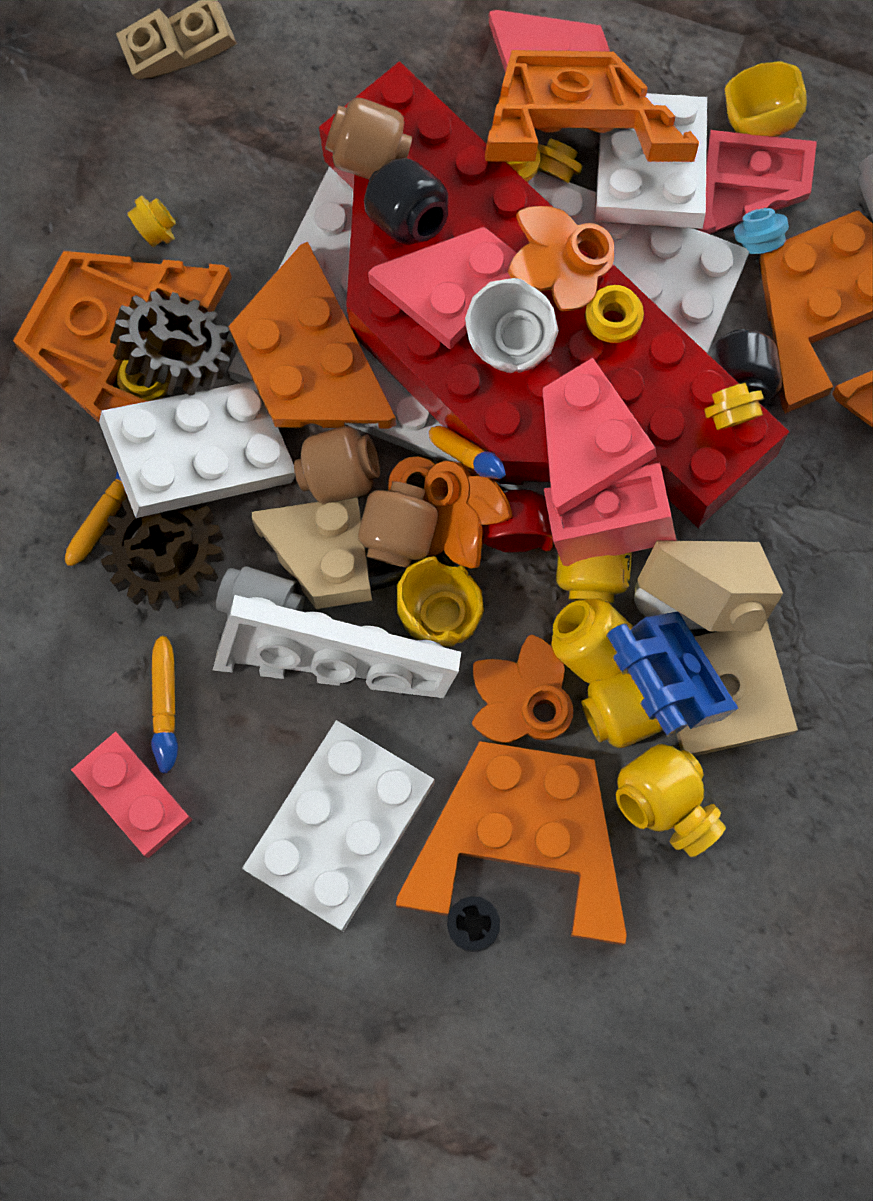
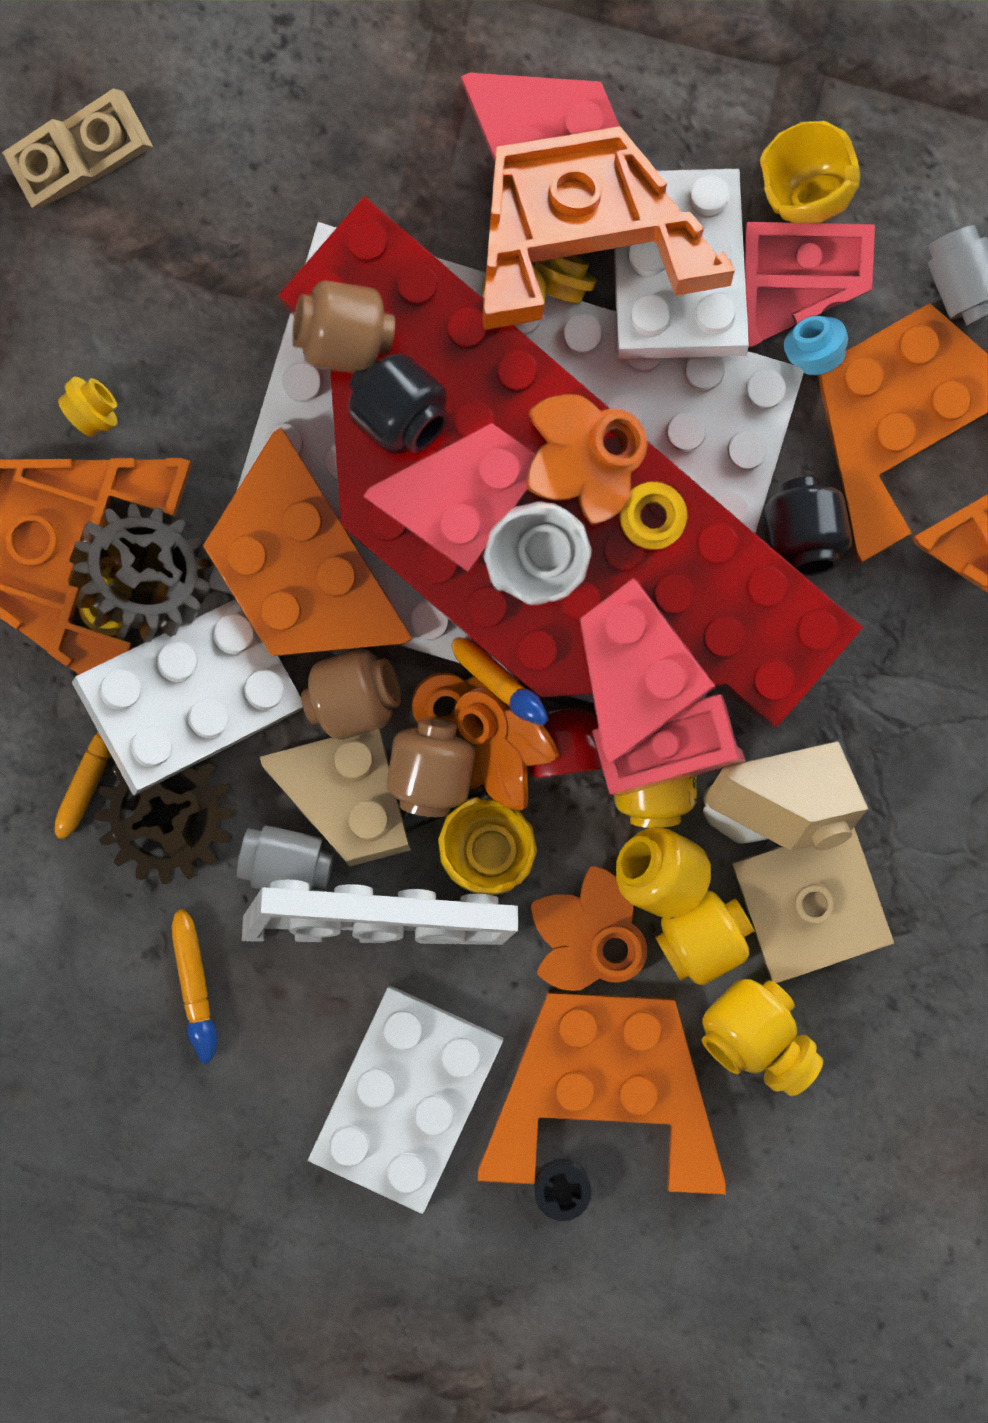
camera: 10 degrees left, 15 degrees up
coral plate [71,731,193,858] -> none
blue plate [606,611,738,737] -> none
yellow plate [704,383,764,430] -> none

